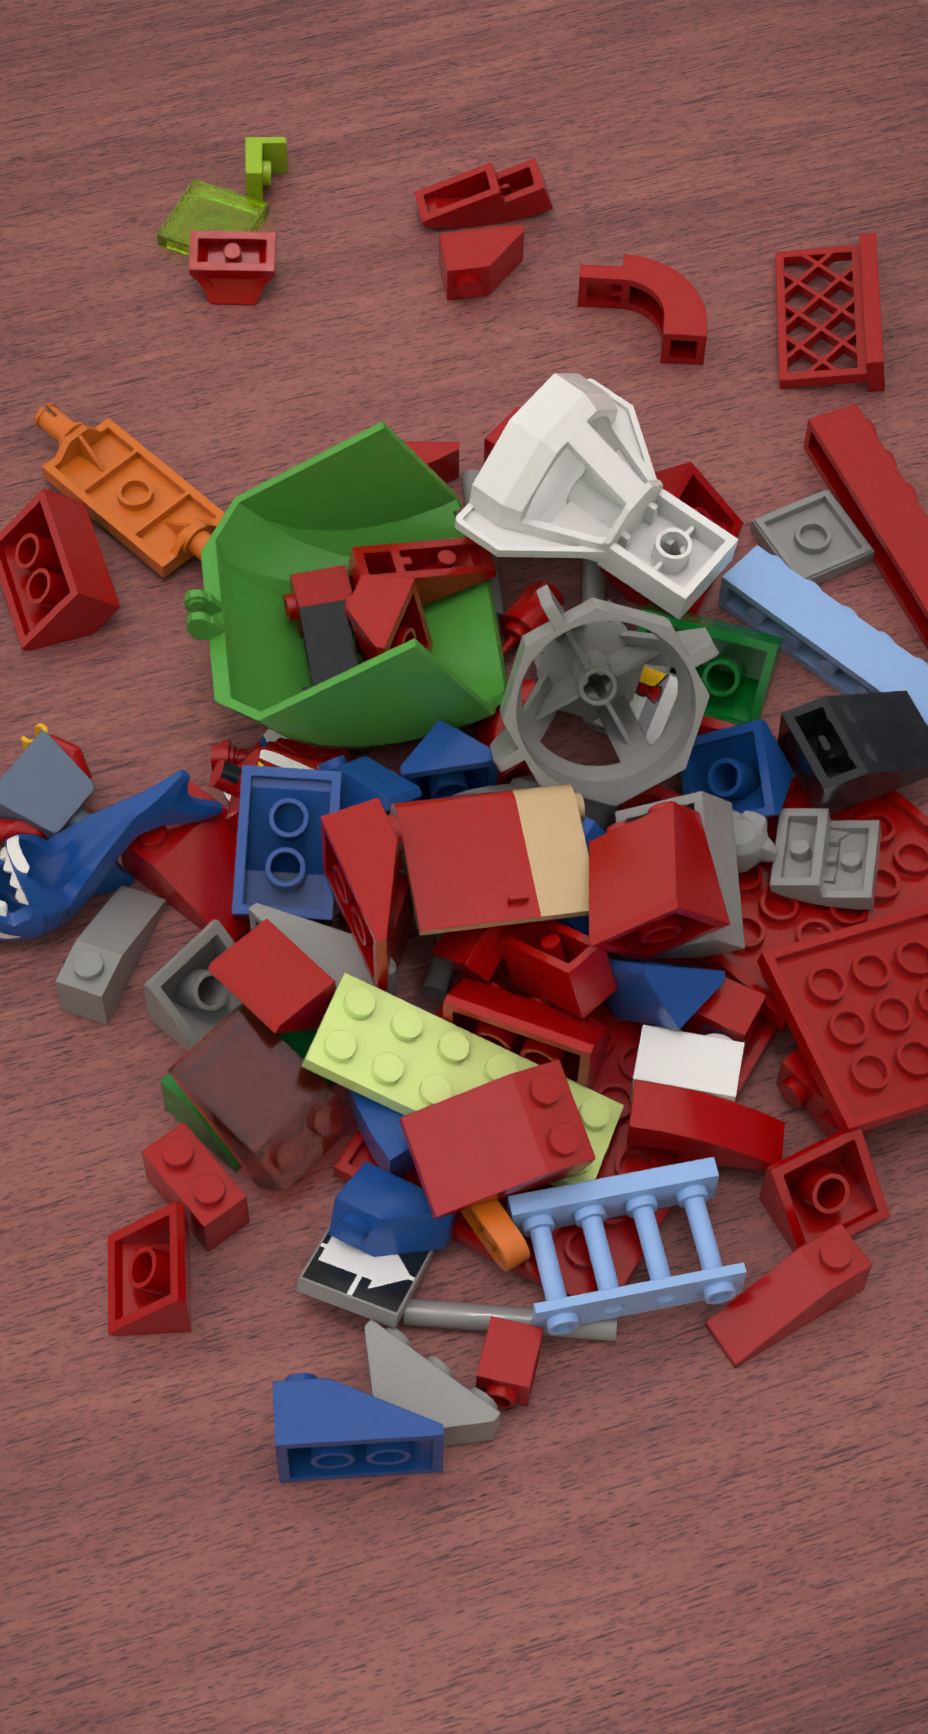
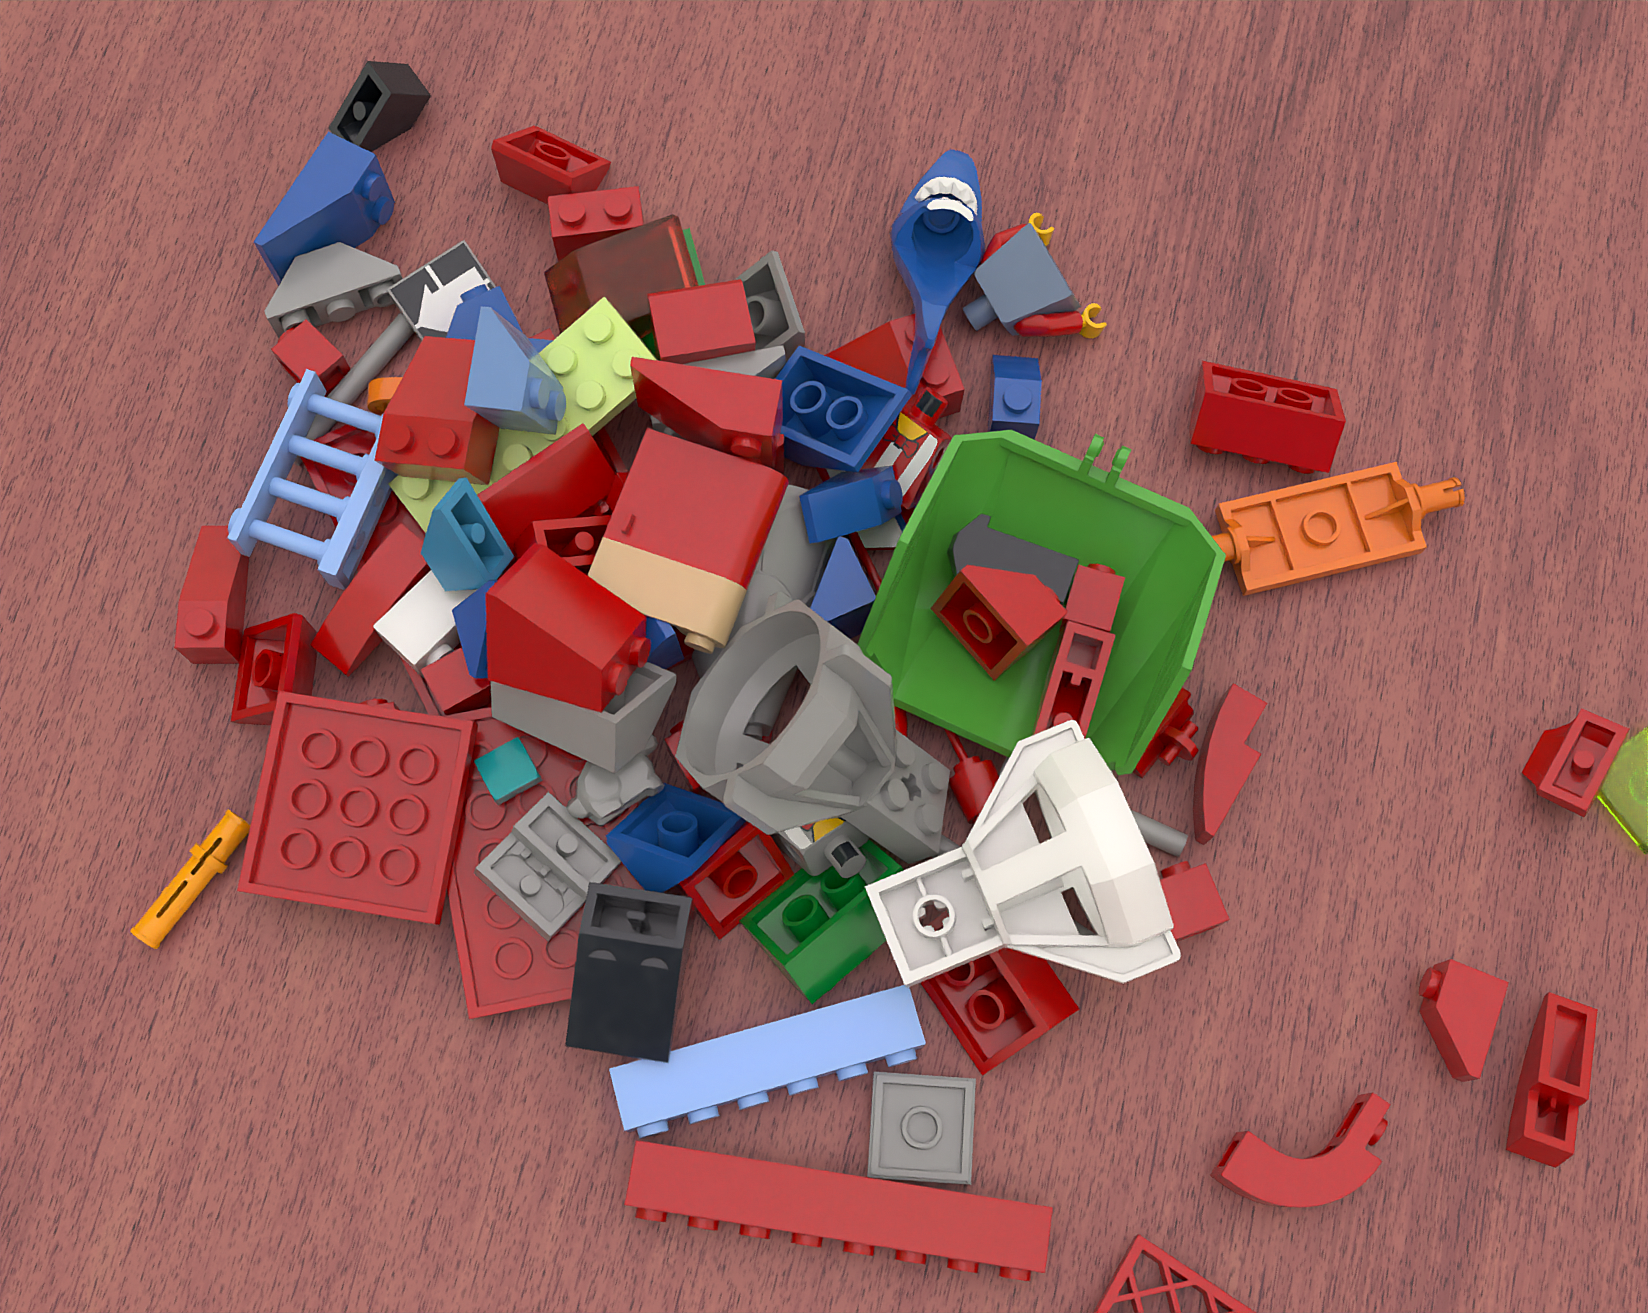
camera: 120 degrees right, 15 degrees up
light grey slope [55,885,167,1025] -> none
none -> black slope [328,61,431,152]
none -> dark azure slope [421,478,514,591]
none -> medium blue slope [464,306,566,435]
none -> teal slope [474,737,543,805]
none -> blue slope [987,355,1042,440]

